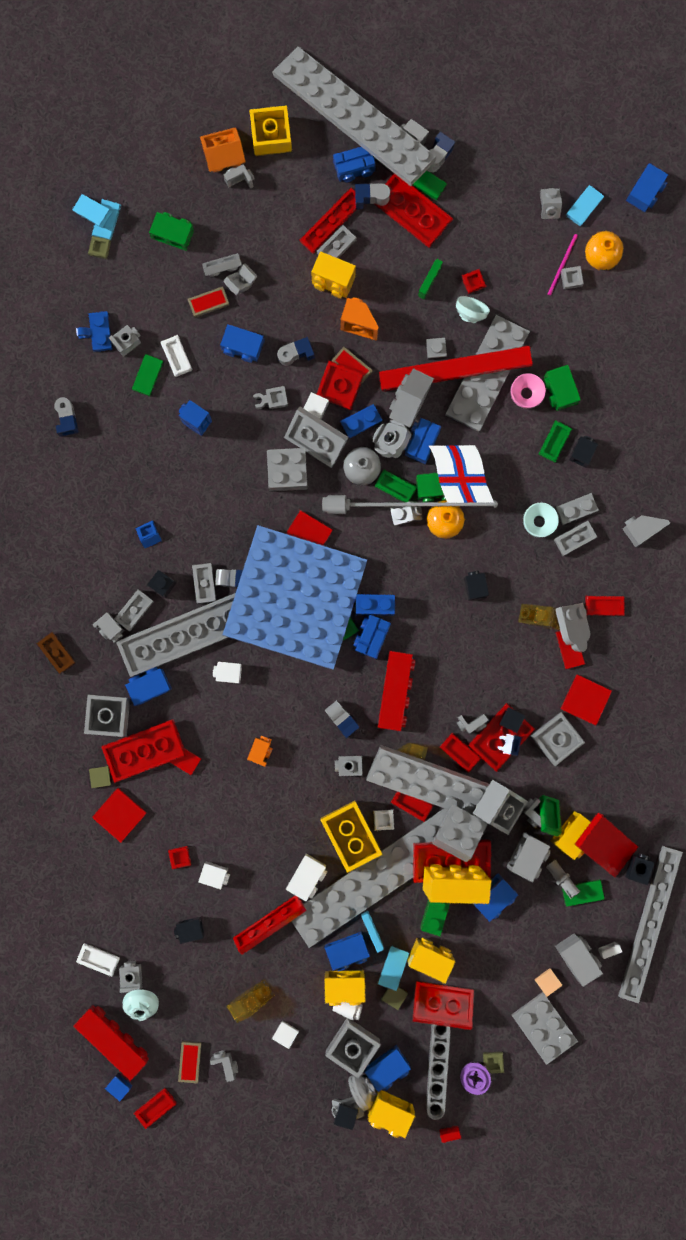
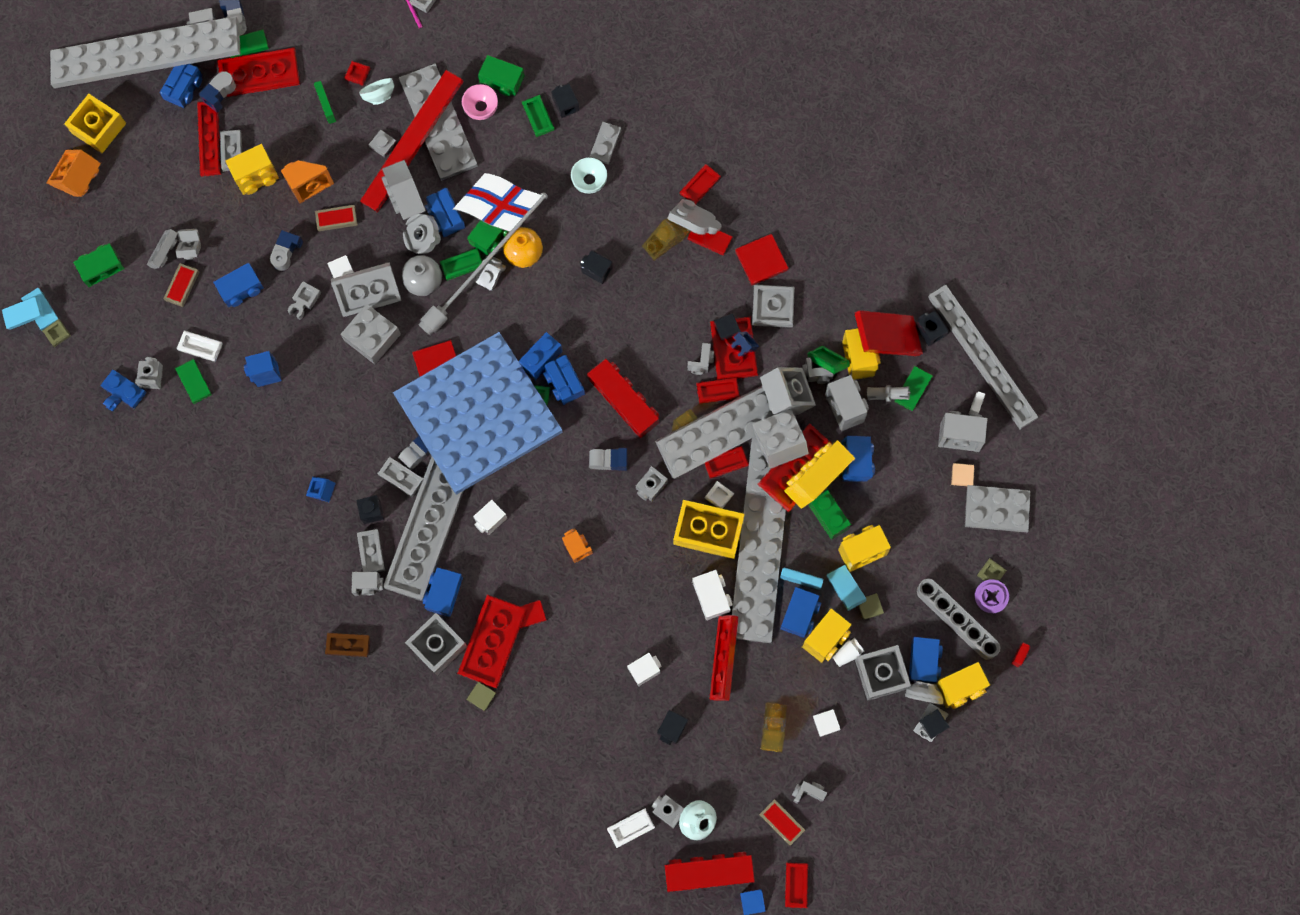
camera: 45 degrees left, 10 degrees down
leg [54,397,79,437] -> none
red tile [92,788,147,843] -> none
red tile [168,846,192,869] -> none
light grey bracket [223,164,254,188] -> none
red tile [316,361,365,410] -> none
blue plate [340,404,382,439] -> none
red tile [412,981,474,1030] -> none
light grey plate [554,521,597,556] -> none
light grey slope [622,515,670,547] -> none

